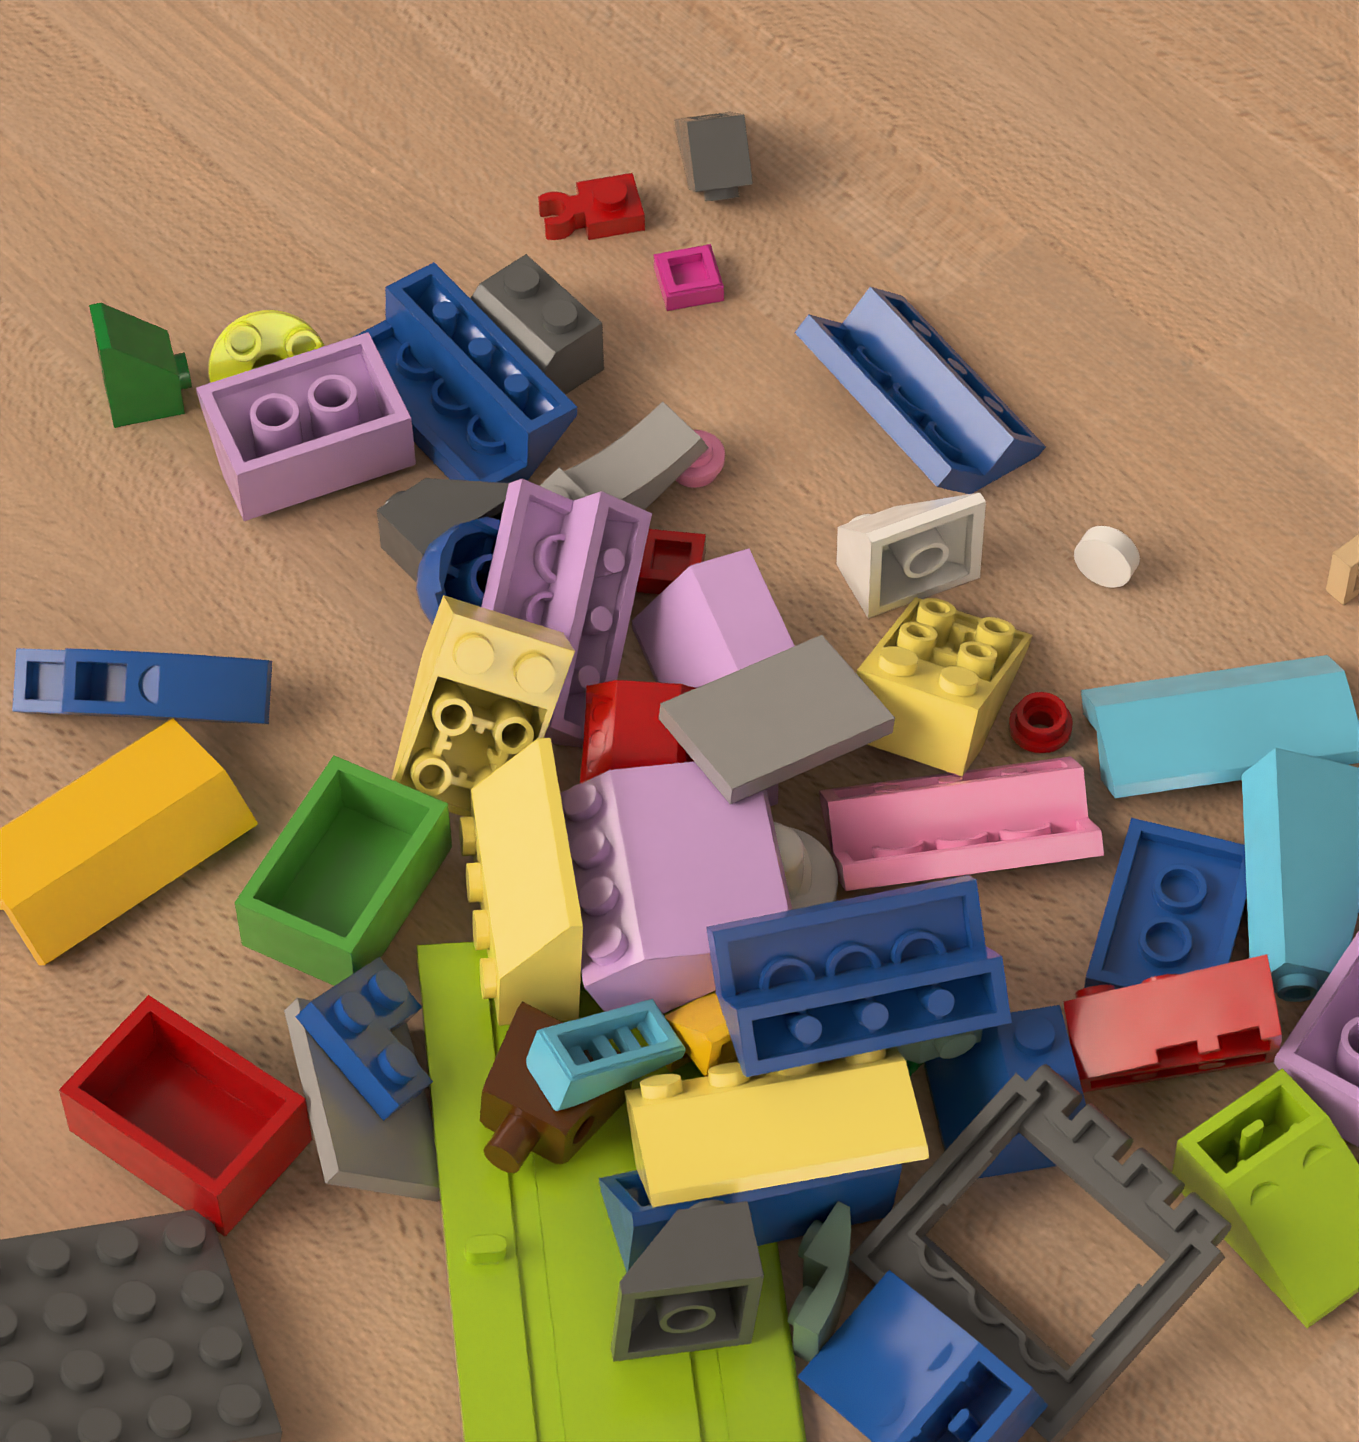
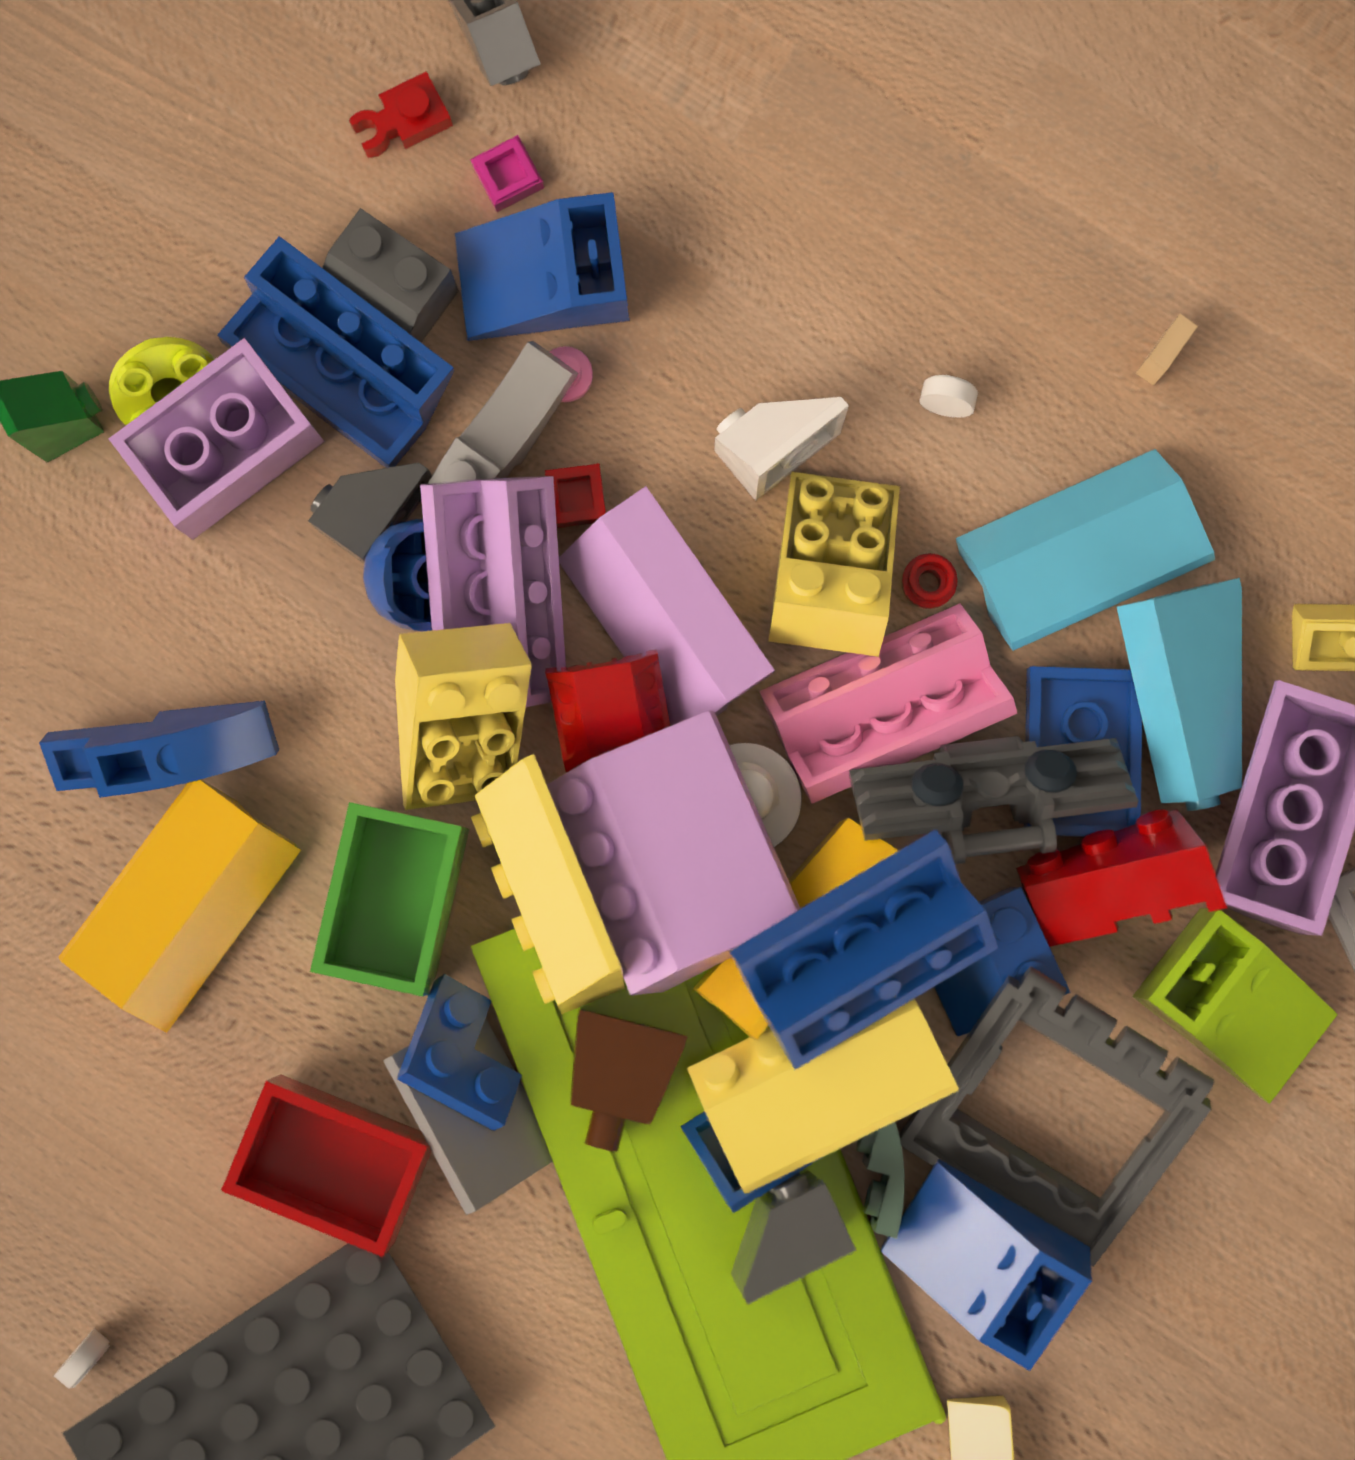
camera: 10 degrees left, 30 degrees up
medium azure slope [526,999,686,1111] -> none
light grey tile [659,635,895,805] -> none
blue slope [795,287,1046,494] -> none
none -> blue slope [455,192,629,341]
none -> dark grey piece [849,736,1138,864]

